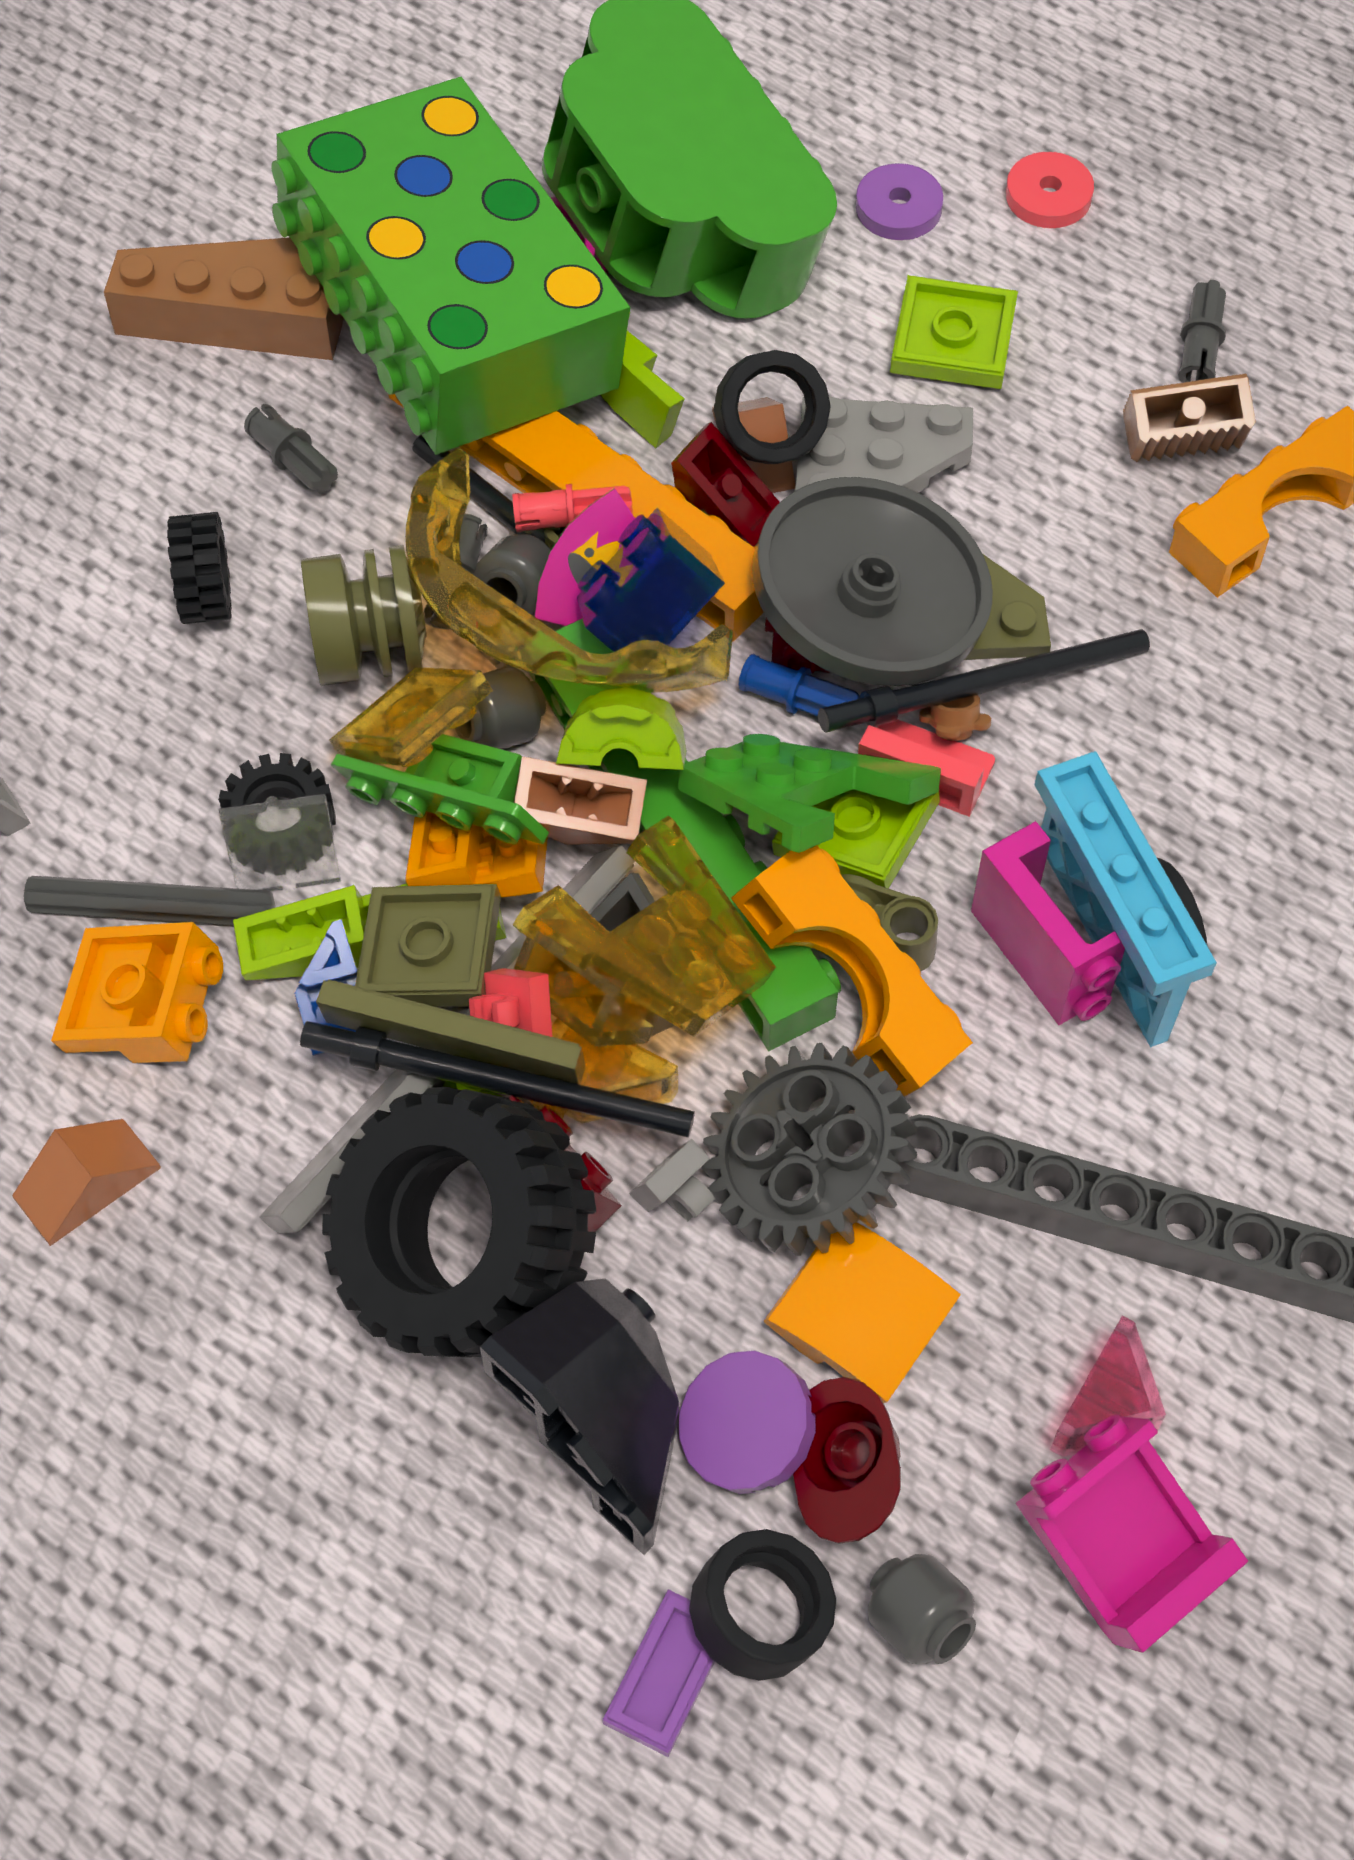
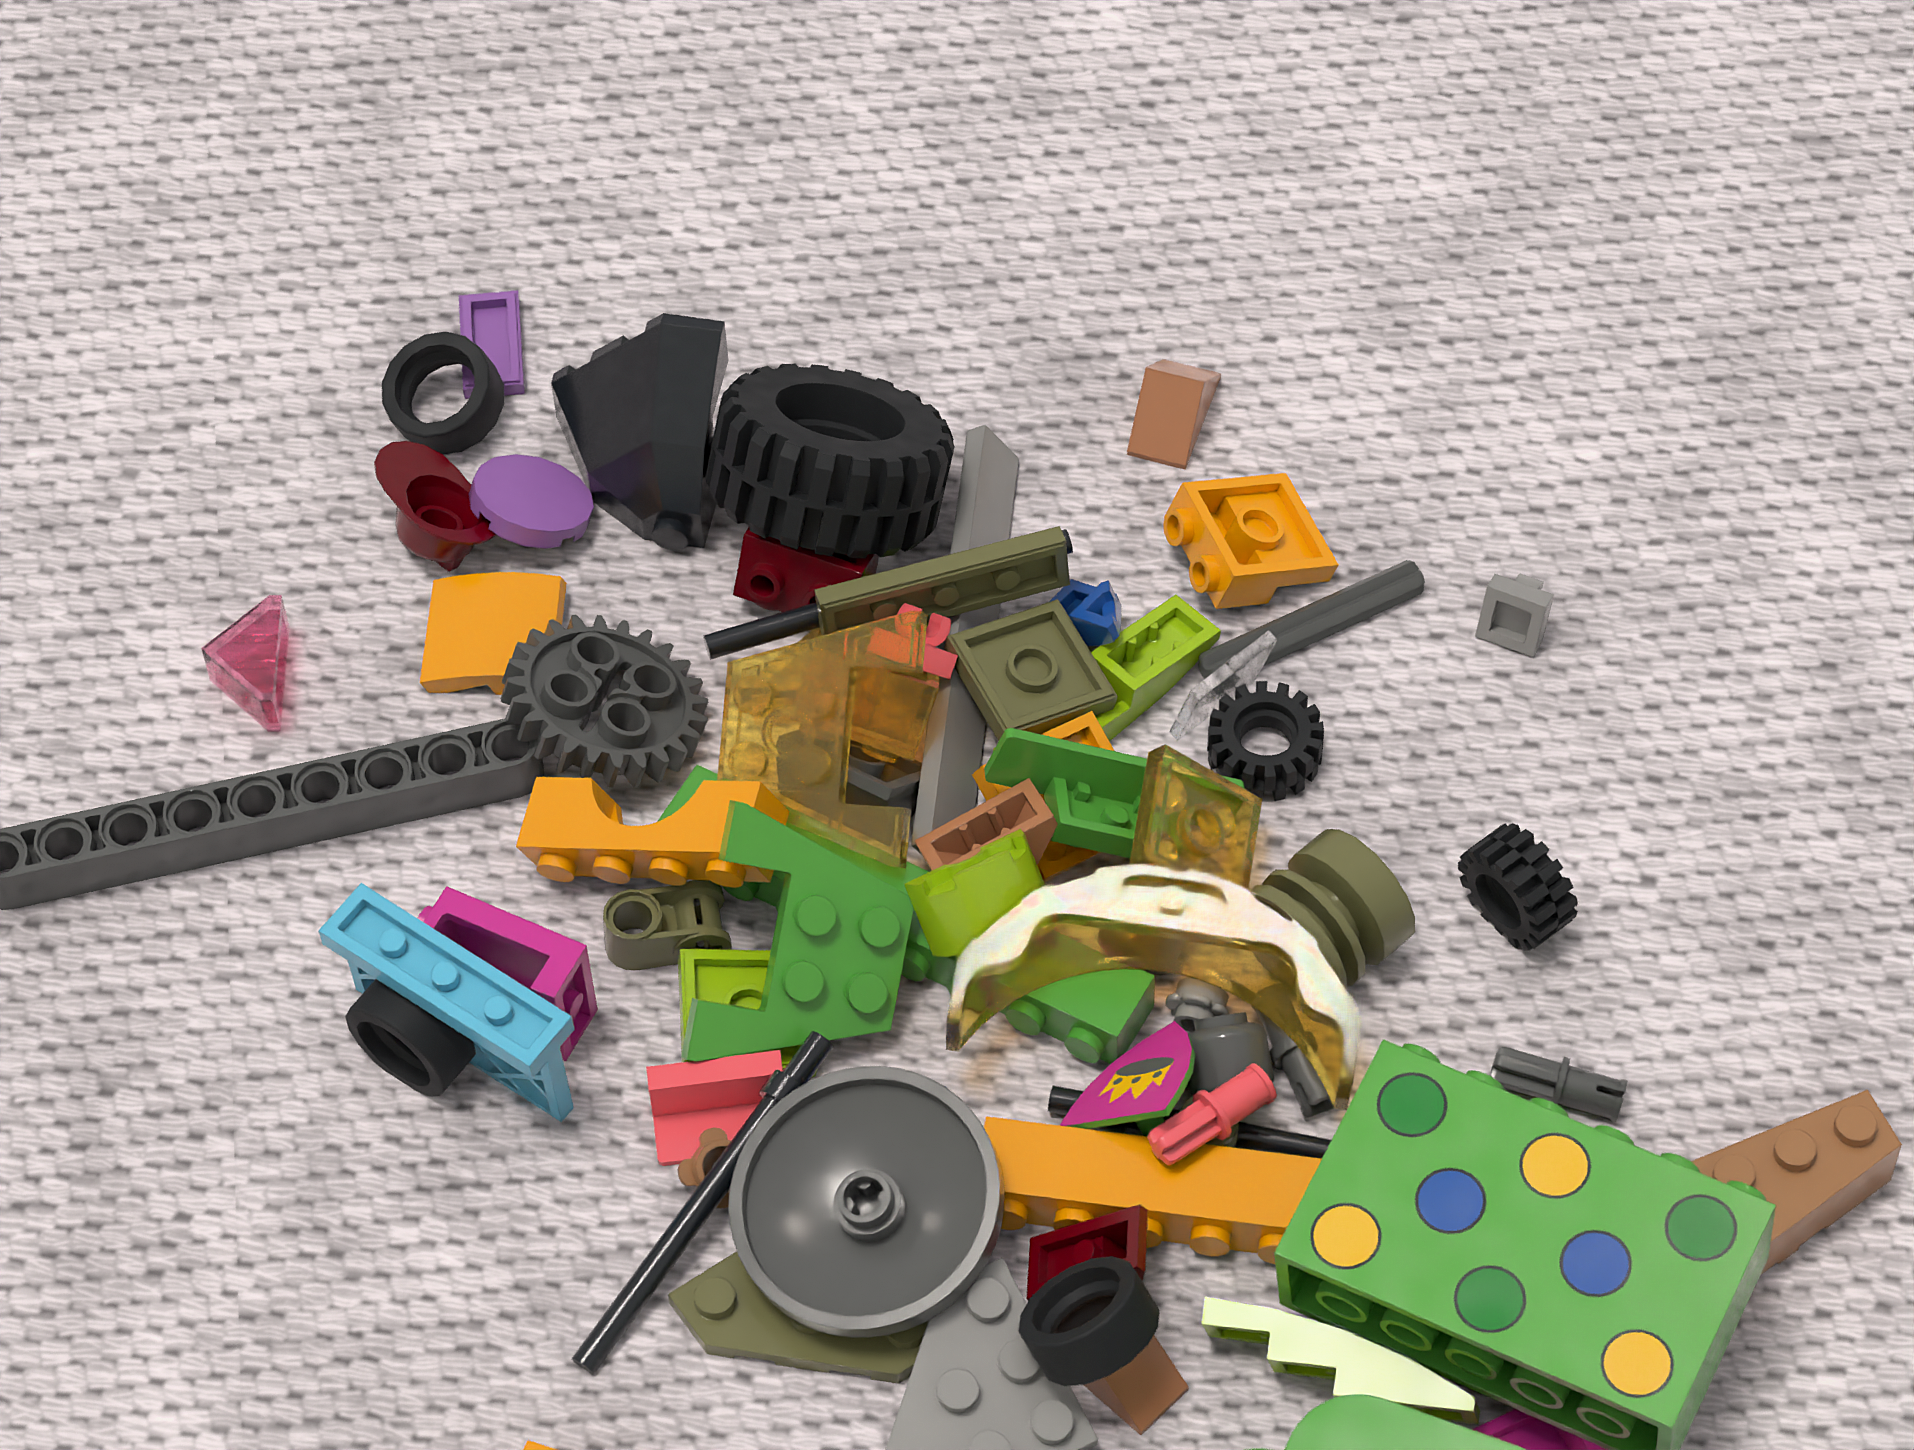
camera: 150 degrees right, 5 degrees down
clear blue brick [577,507,725,675] -> none
light grey tile [629,1139,715,1222] -> none
dark grey head [868,1554,976,1664] -> none
dark pink panel [1015,1415,1249,1653] -> none

